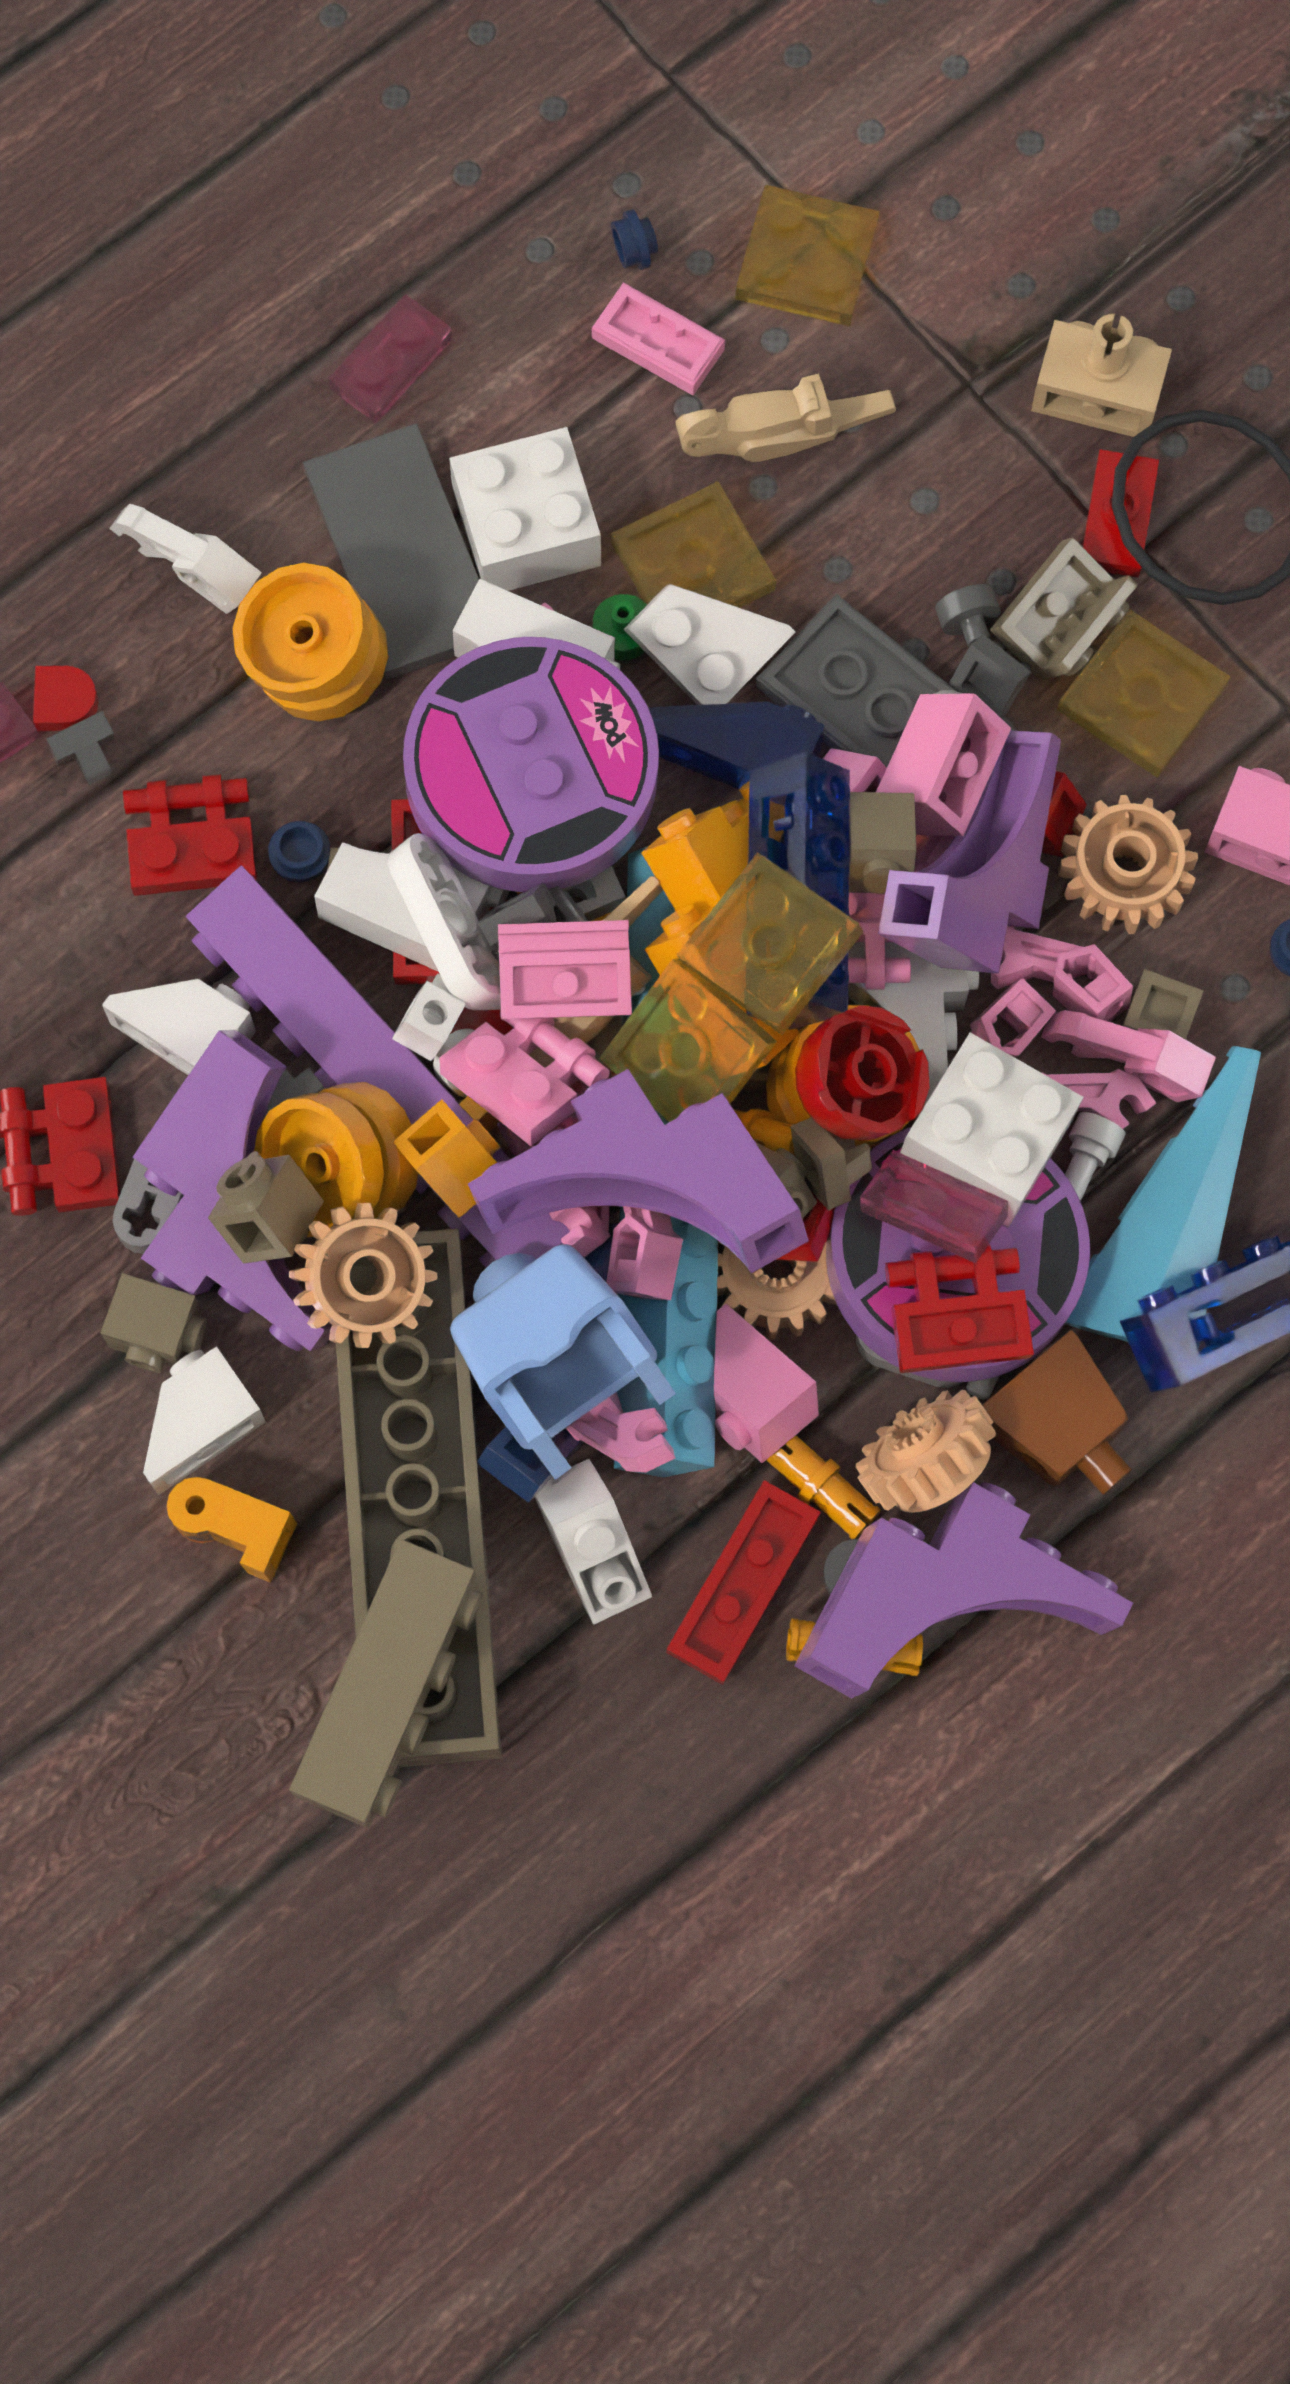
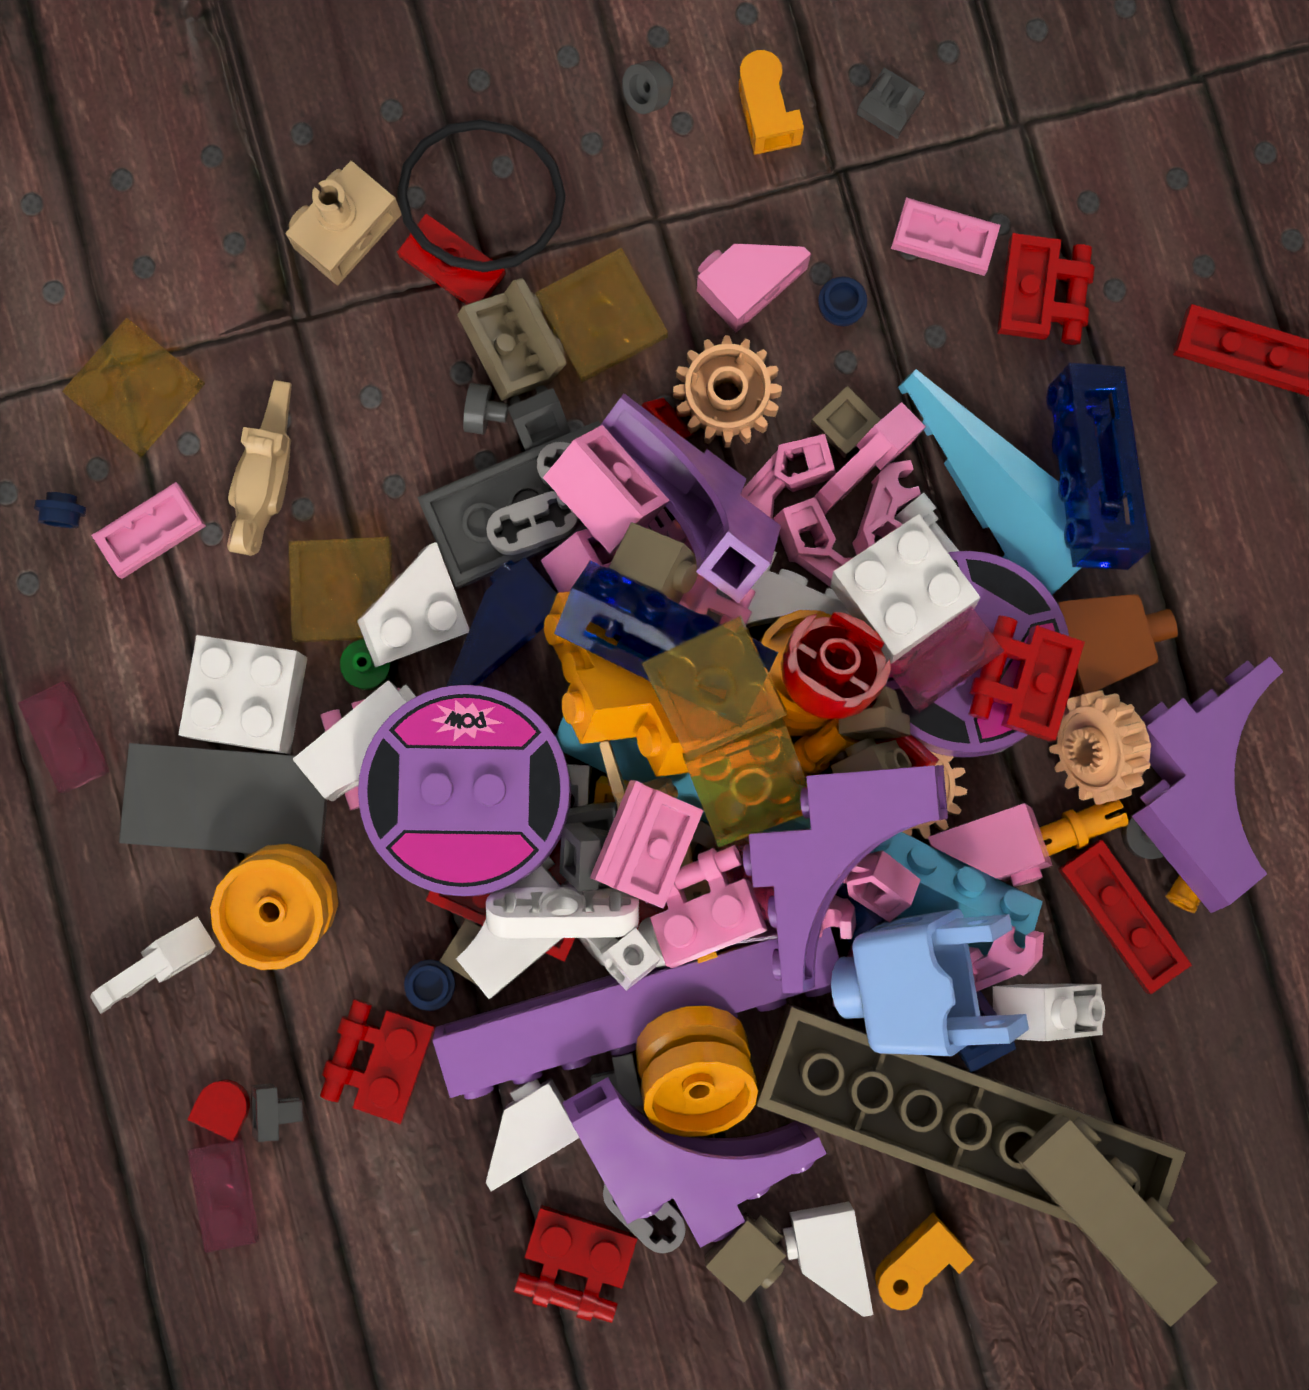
camera: 65 degrees left, 10 degrees up
dark tan brick [208,1151,324,1264] -> none
light nougat gear [289,1203,437,1348] -> none
light orange brick [393,1099,501,1218] -> none
none -> light grey beam [486,491,579,555]

